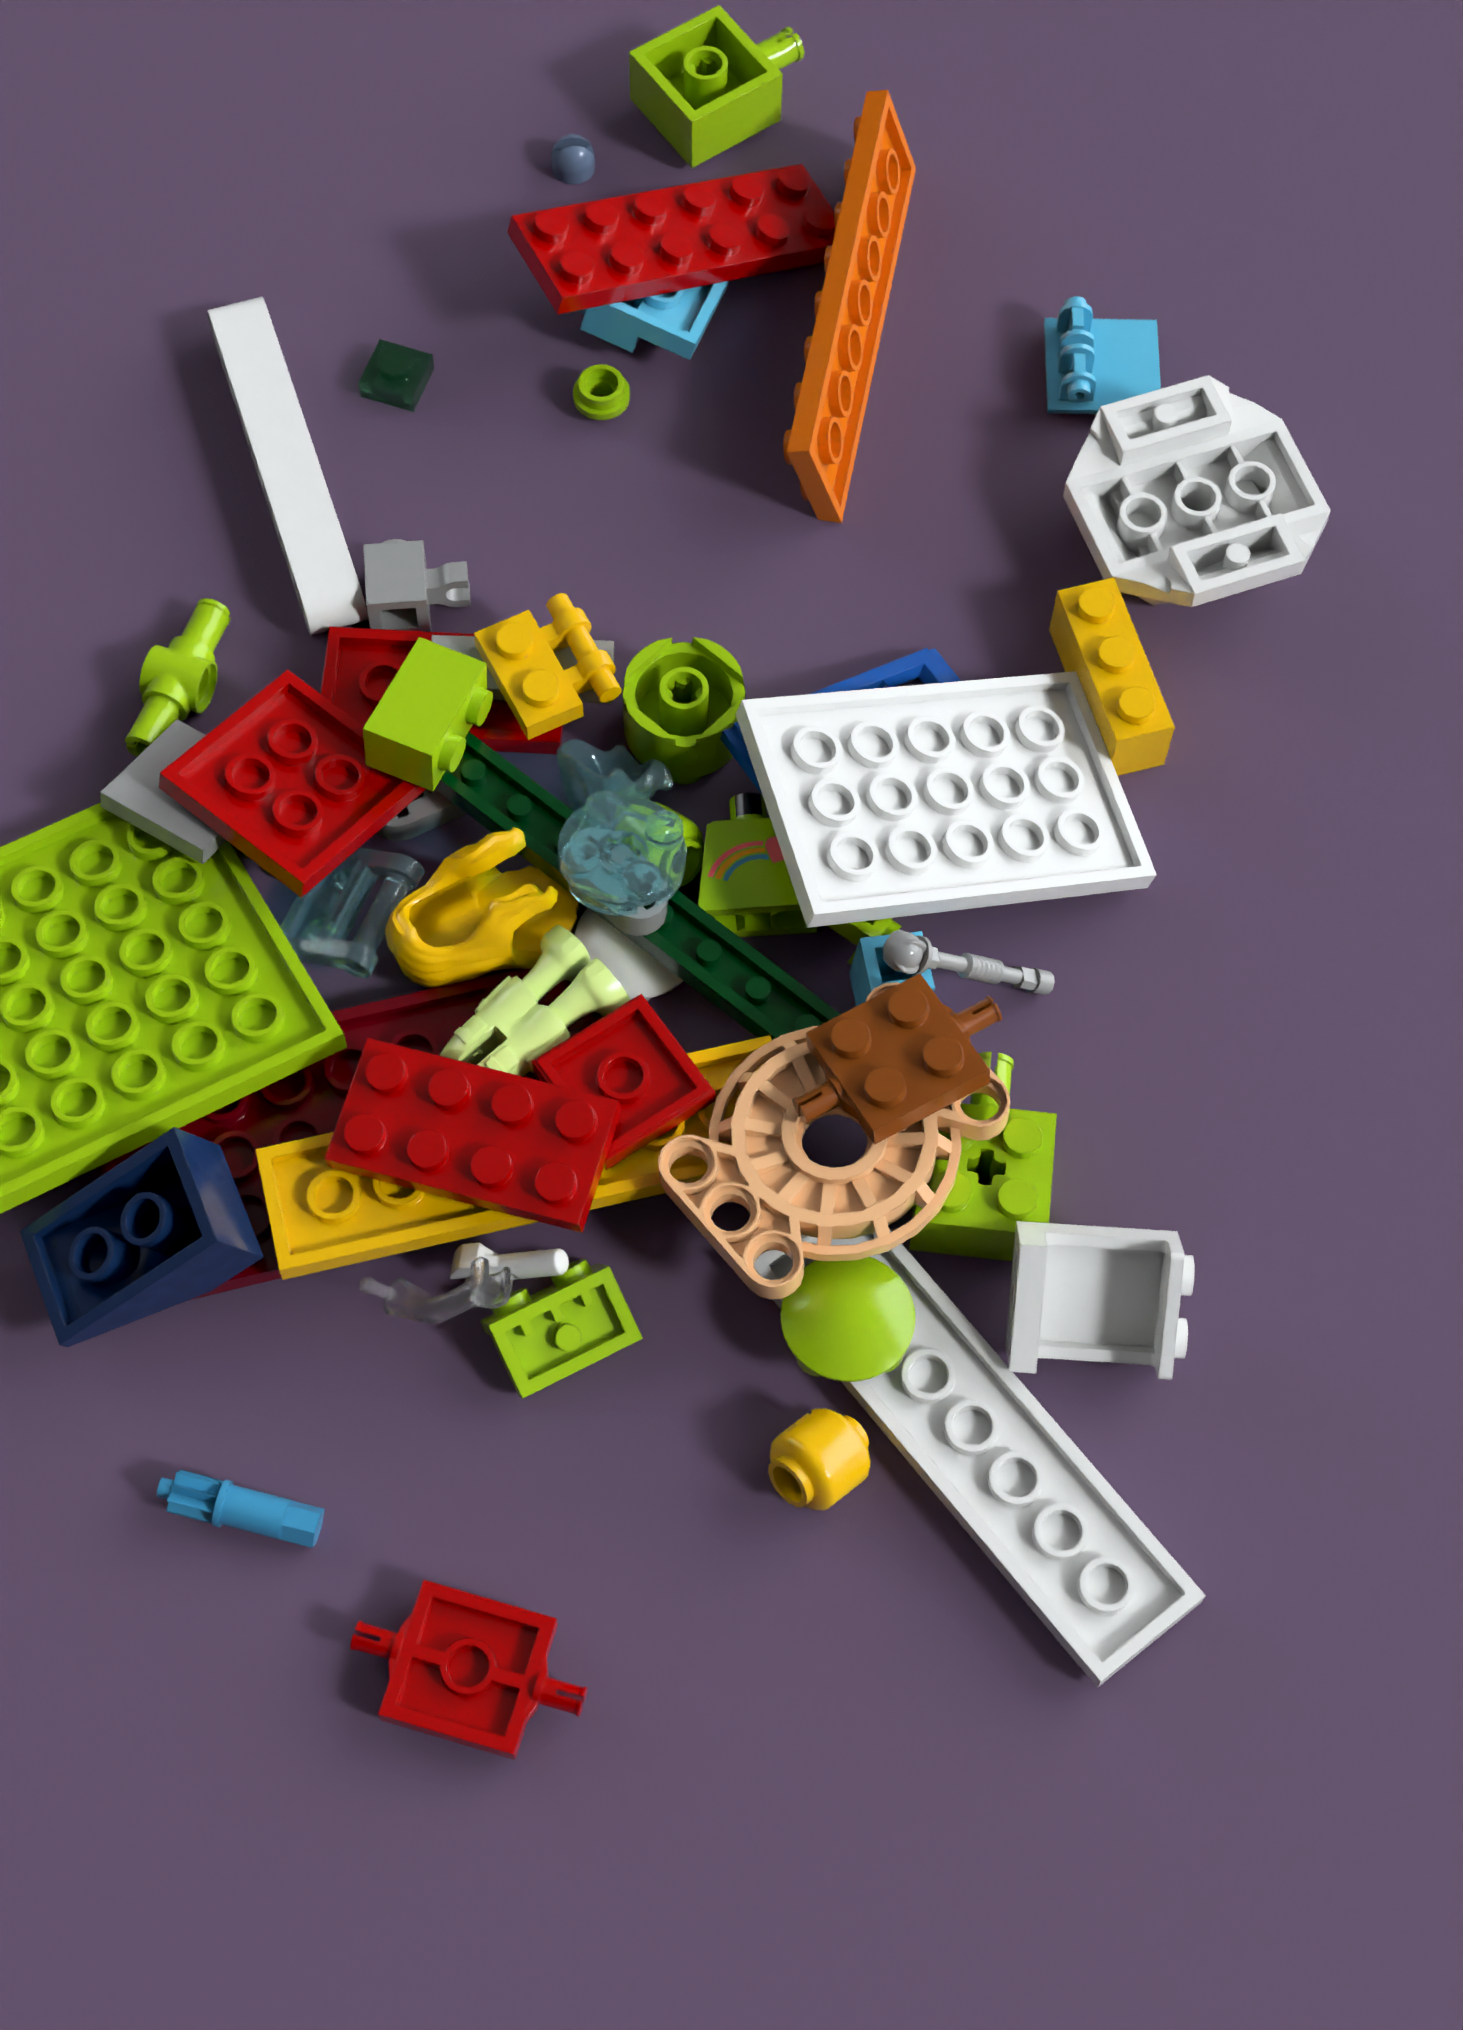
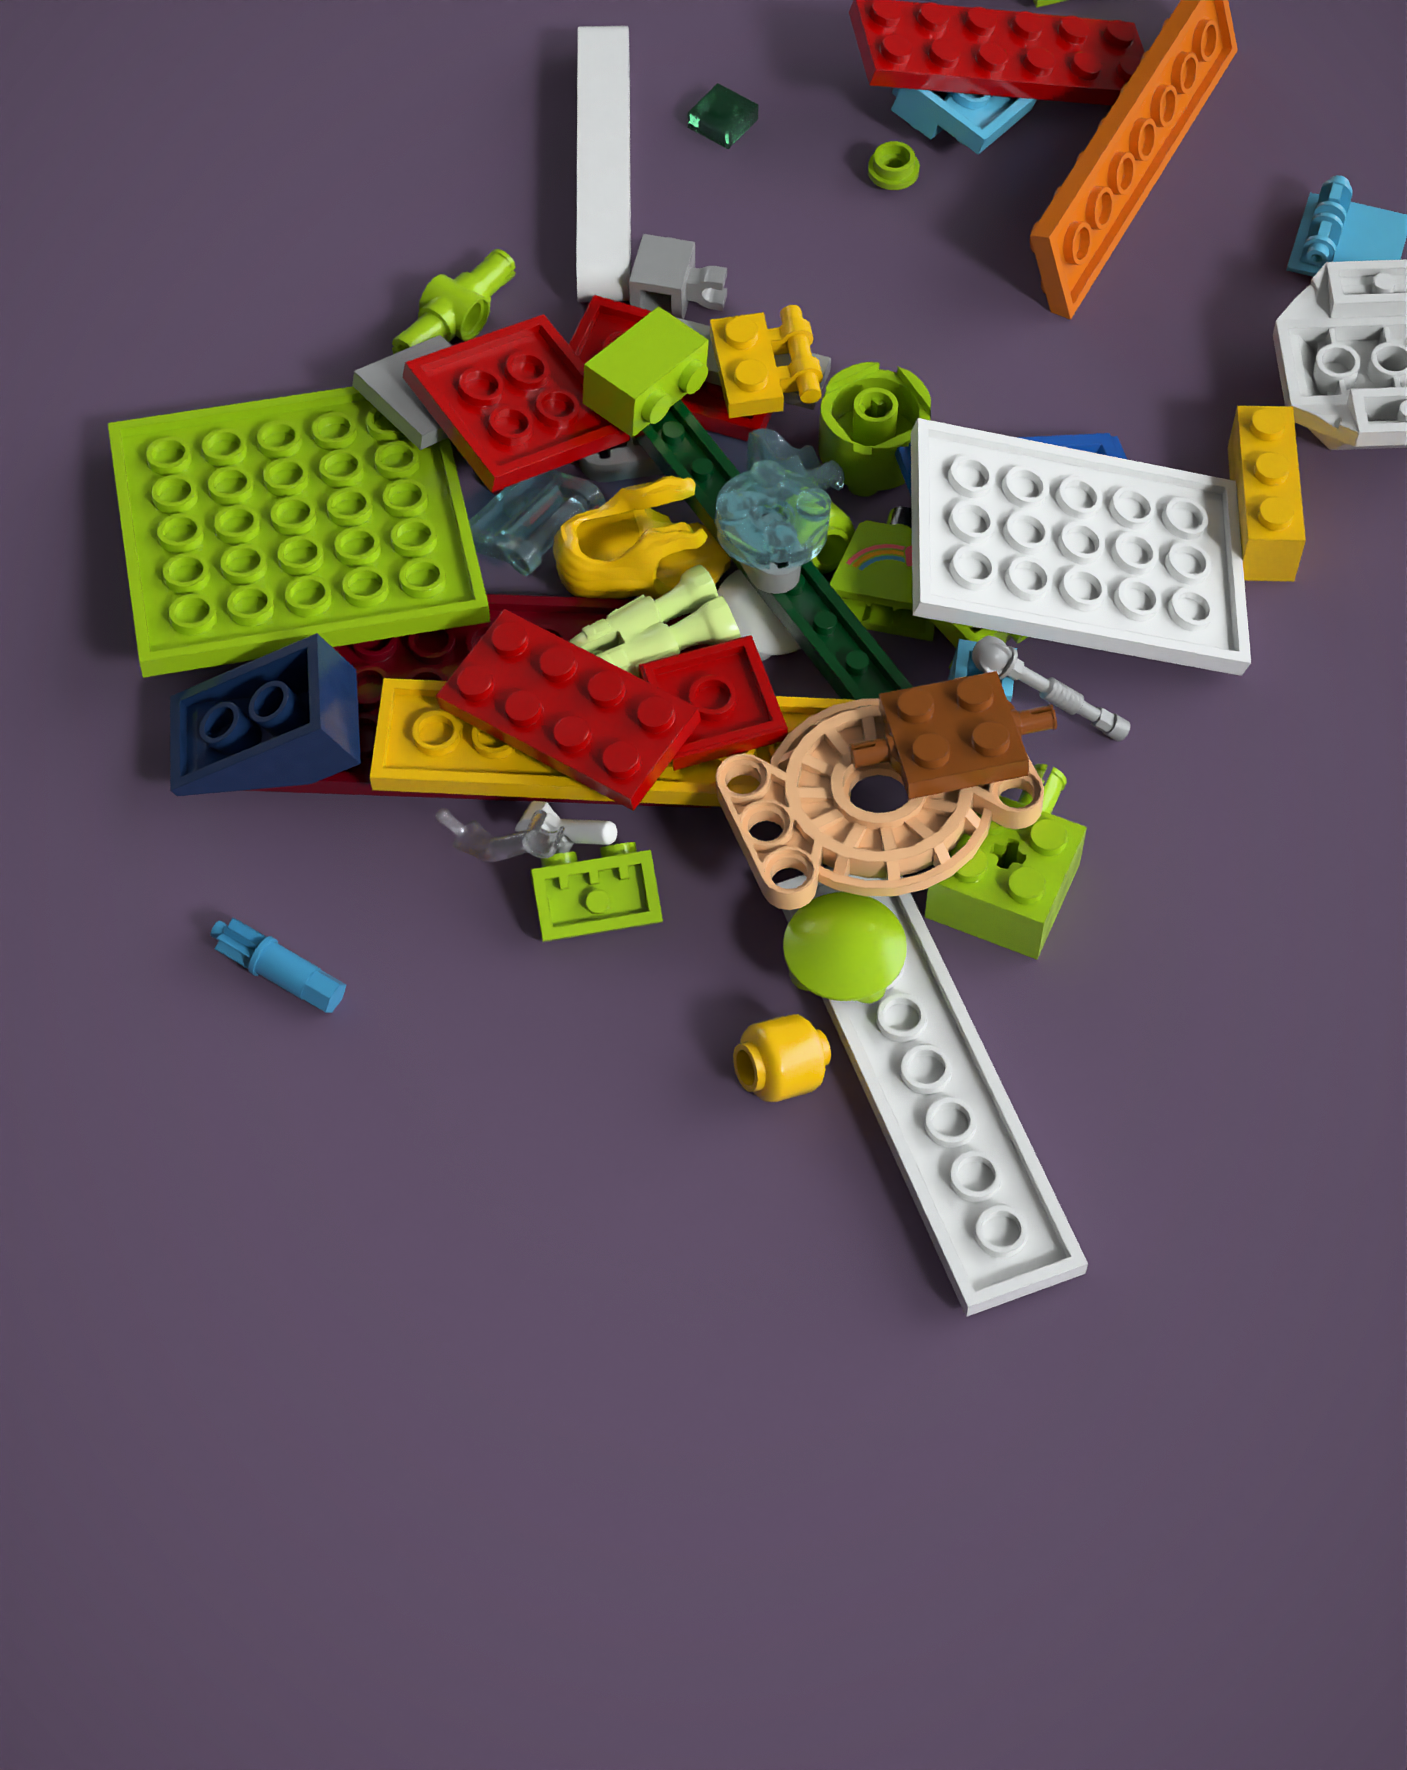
camera: 20 degrees right, 5 degrees down
red plate [350,1580,588,1760] -> none
white panel [1005,1221,1195,1380] -> none

